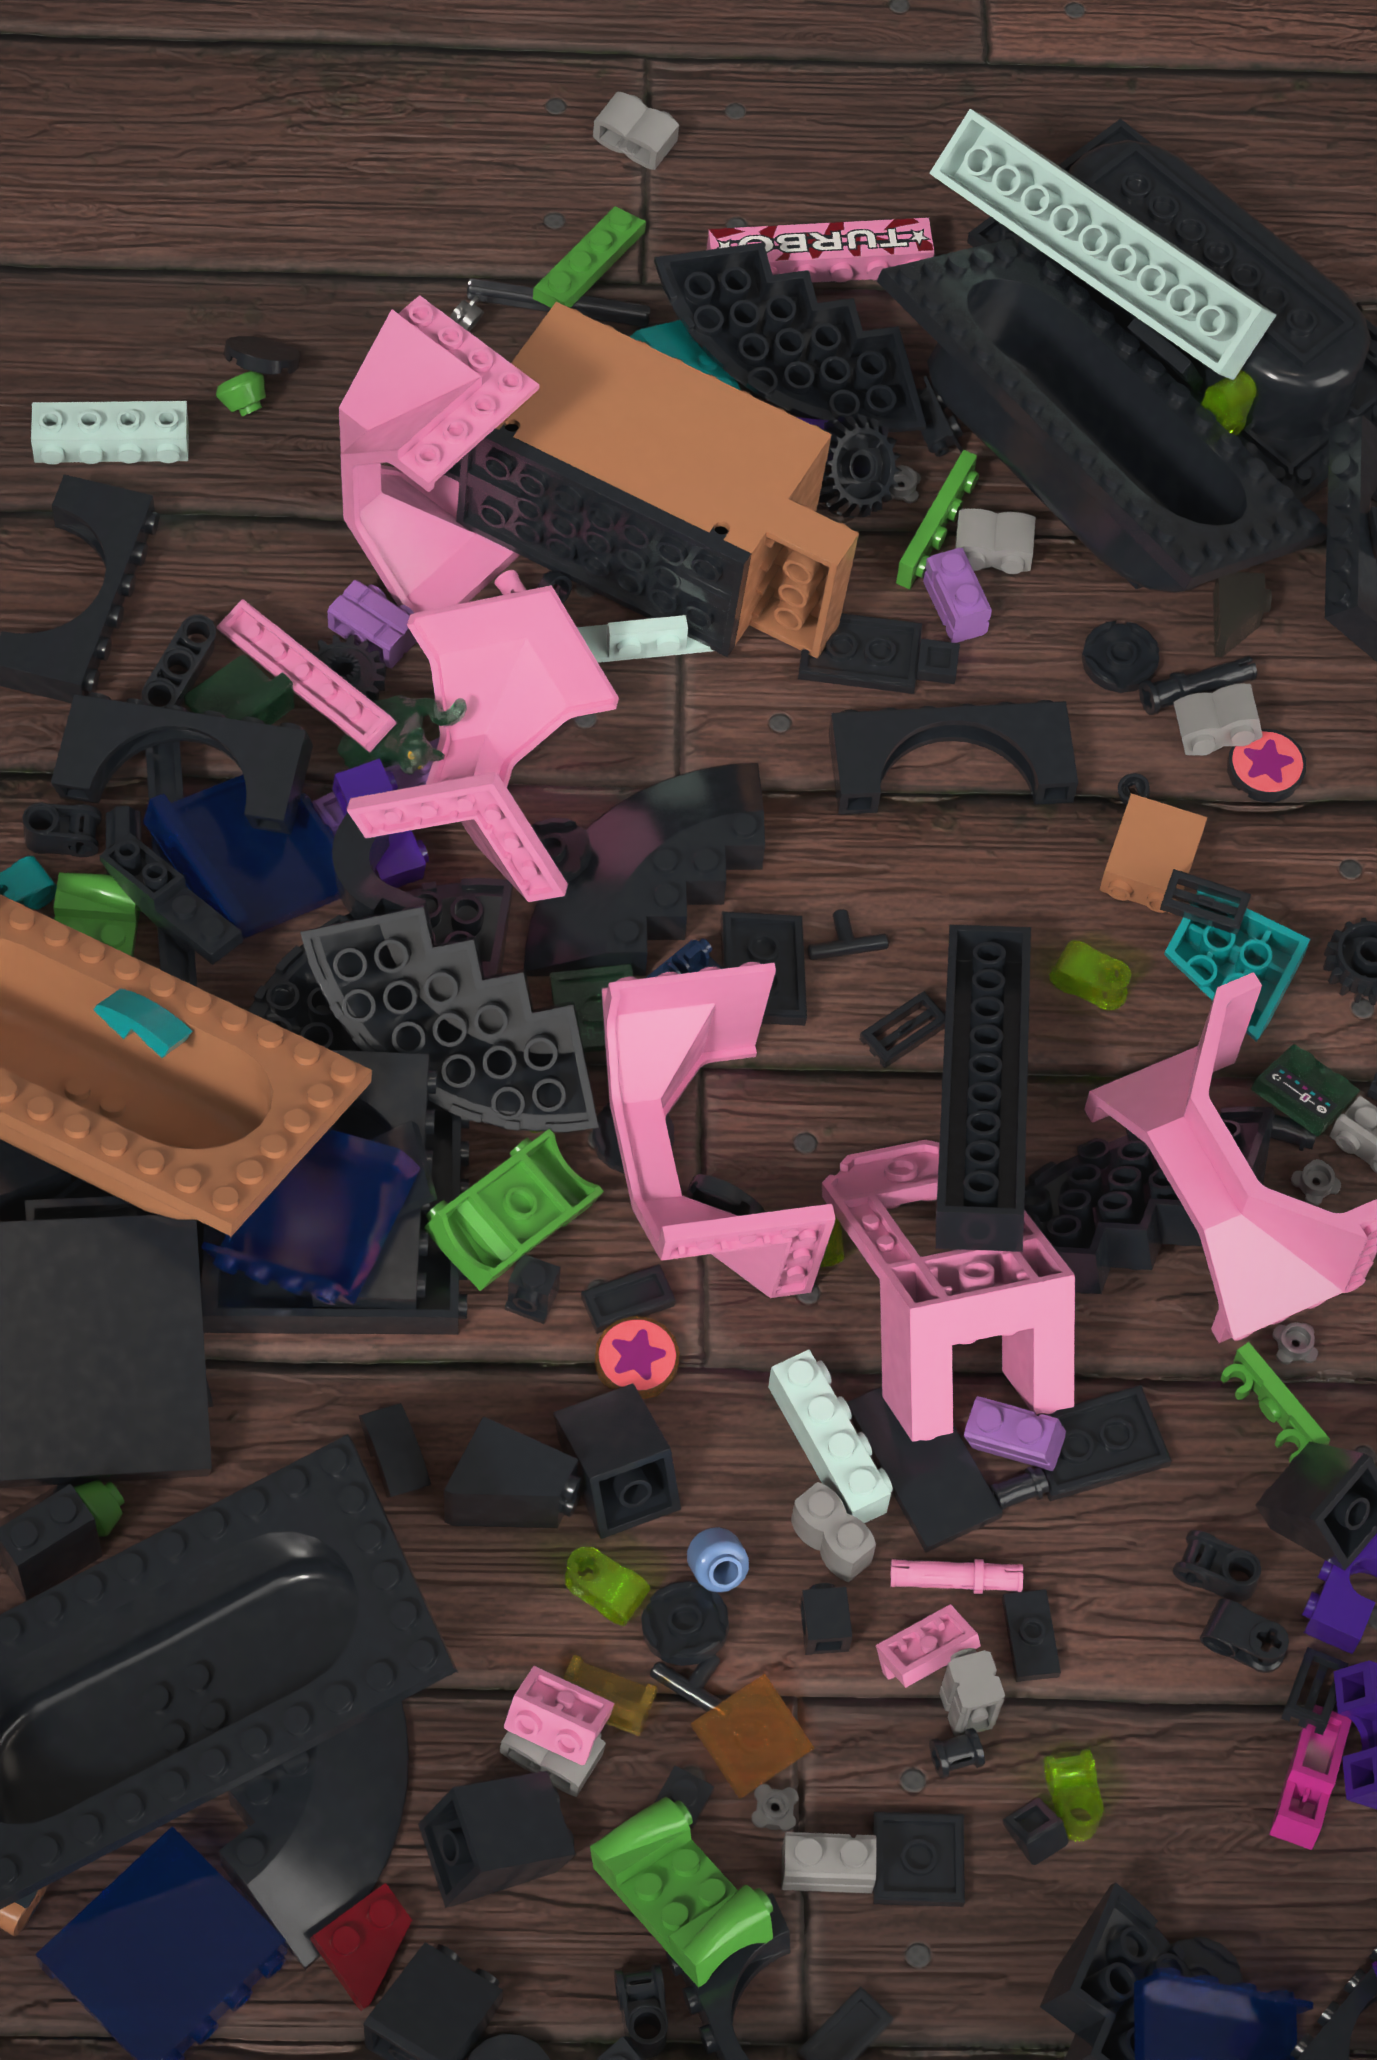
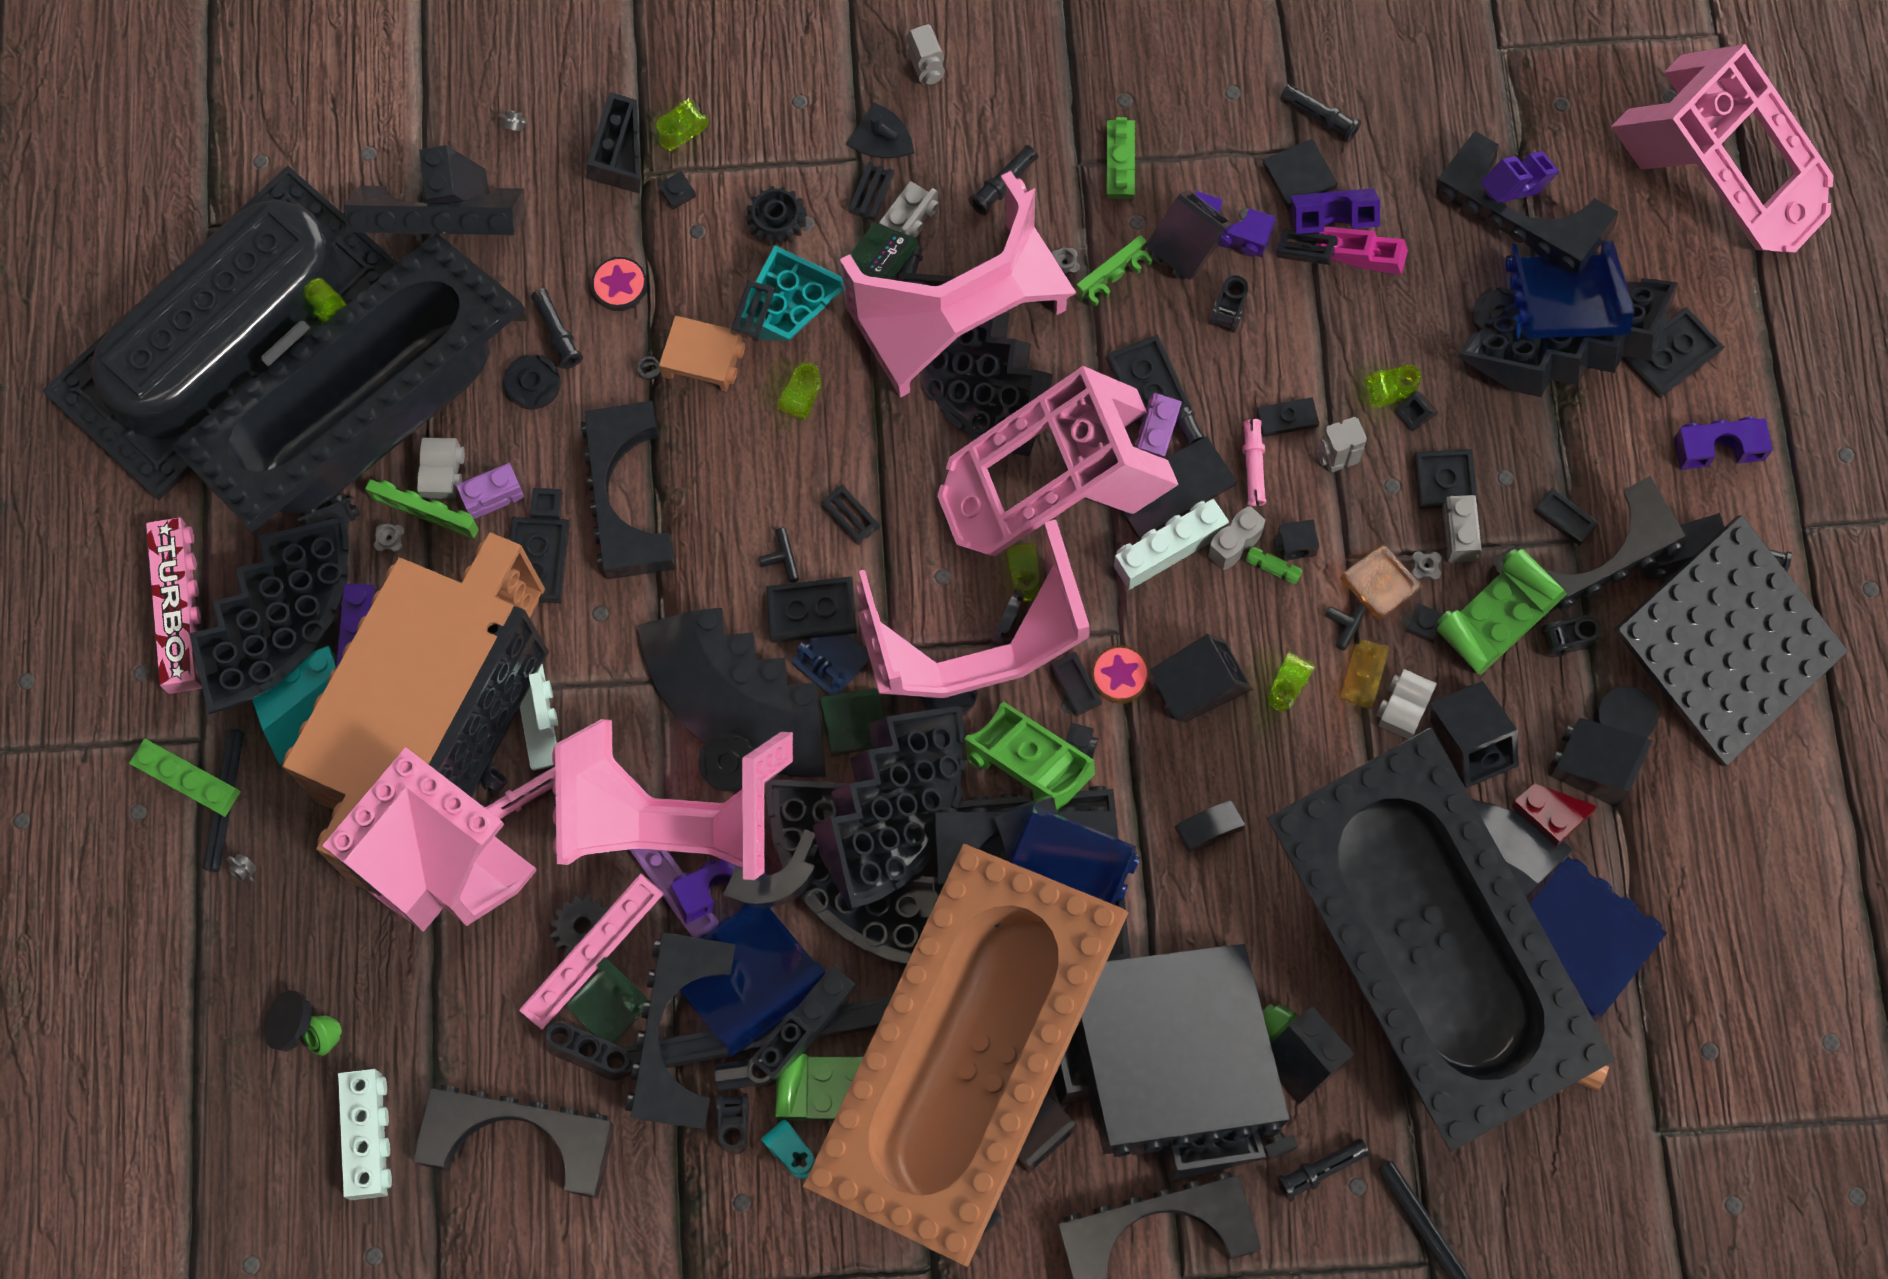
camera: 85 degrees left, 10 degrees up
teal slope [93,988,193,1058] -> none
medium lavender brick [327,580,417,669] -> none
clear green animal [337,695,467,775] -> none
black slope [444,1416,582,1528] -> none
bright pink bracket [504,1666,615,1765] -> none
light grey brick [593,92,679,170] -> none
black tile [641,1581,730,1666] -> none
medium blue head [687,1527,749,1593] -> none
black gear [818,414,902,518] -> none
bright pink bracket [876,1604,981,1688] -> none
light aqua brick [929,109,1276,380] -> none
black bush [929,1728,985,1778] -> none
black brick [935,924,1031,1252] -> none
light grey brick [1174,683,1263,756] -> none
black piece [1200,1598,1289,1673] -> none
flat silver plate [1291,1159,1341,1205] -> none
none -> bright green axle [1246,547,1302,584]

